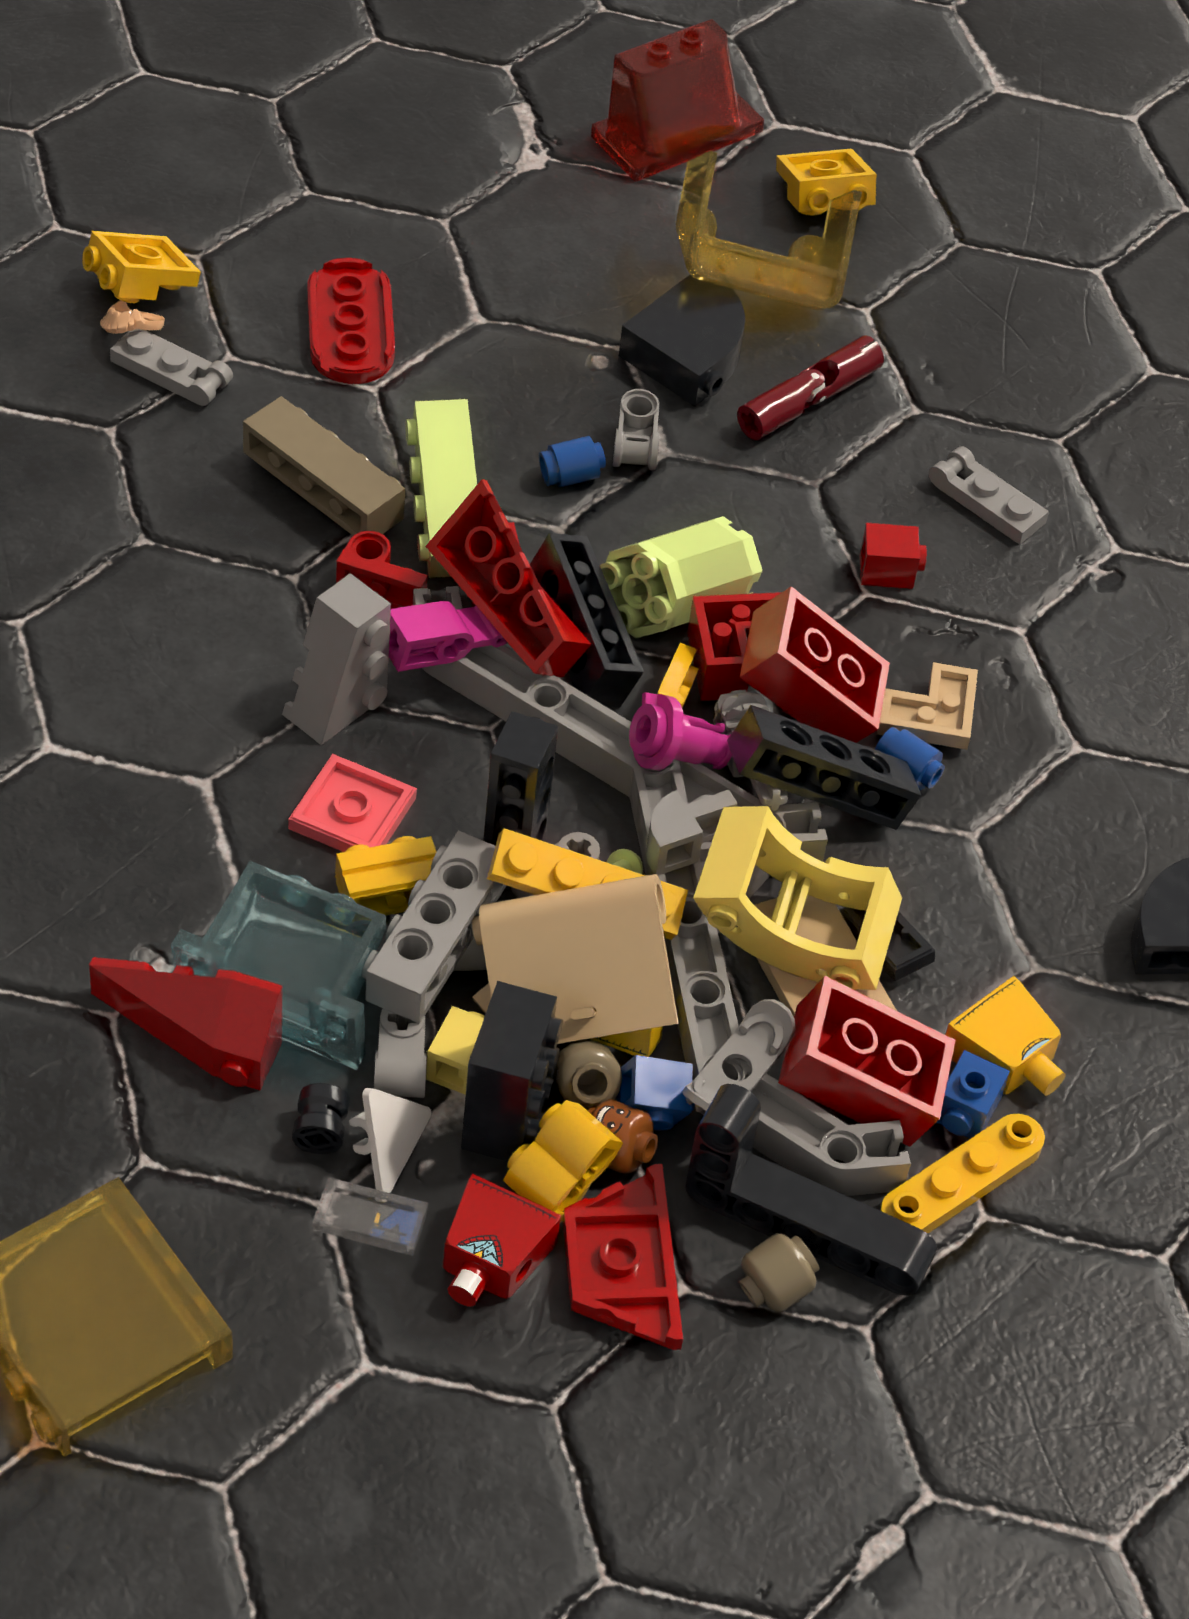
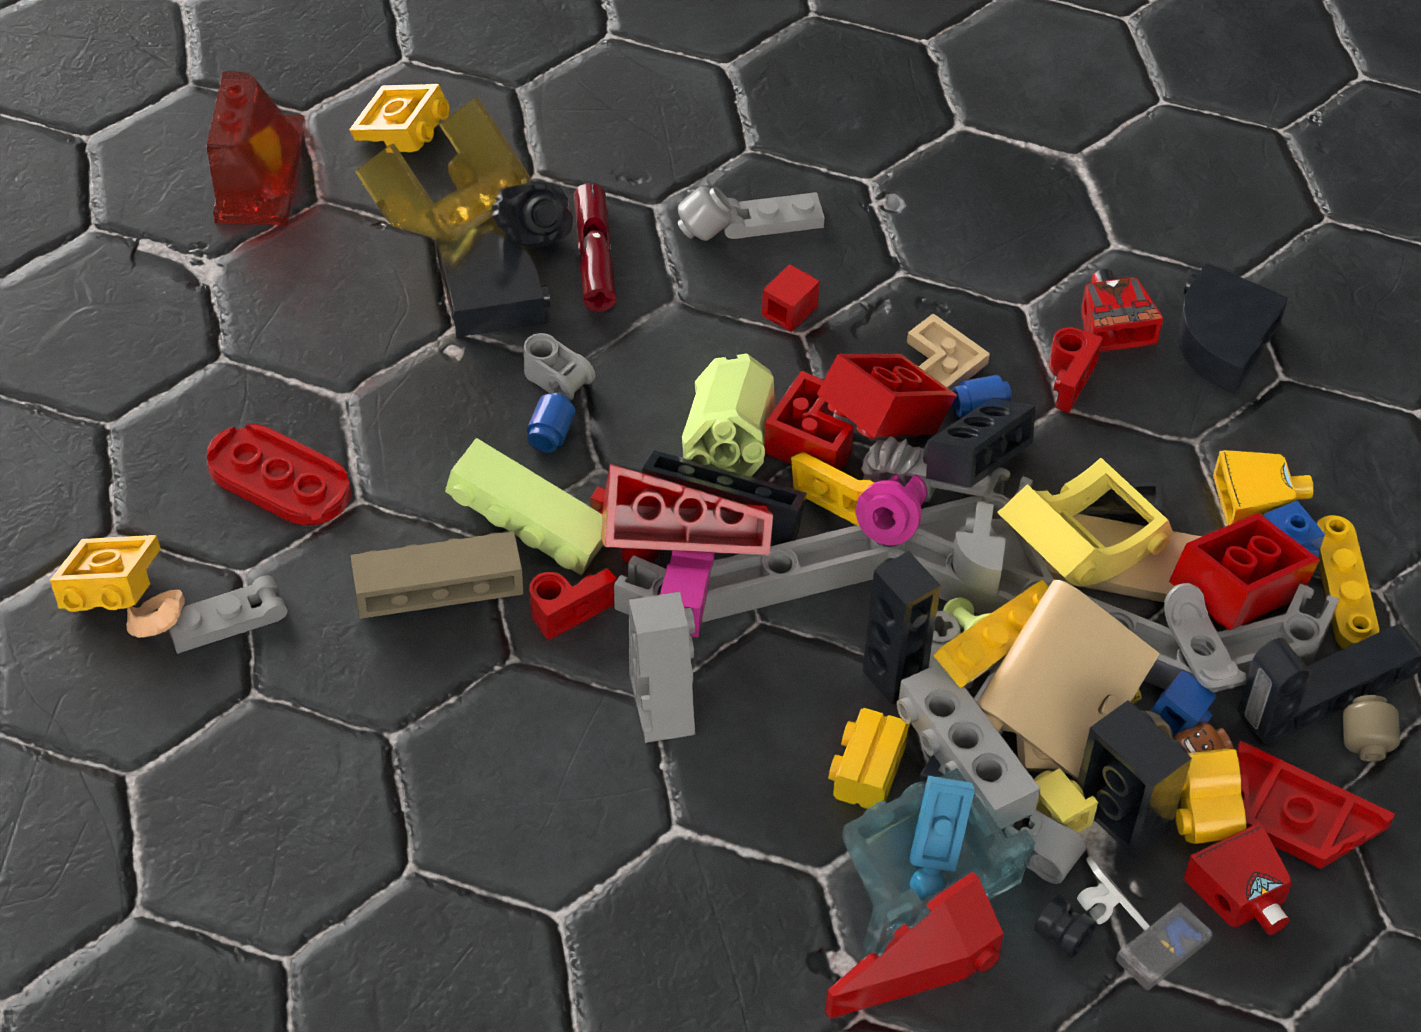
camera: 50 degrees left, 0 degrees up
coral tile [288,754,417,852] -> none
none -> black hair [491,182,573,247]
none -> light grey head [678,186,733,241]
none -> dark azure plate [910,776,975,903]
none -> red plate [1049,327,1103,413]
none -> red torso [1081,269,1163,352]

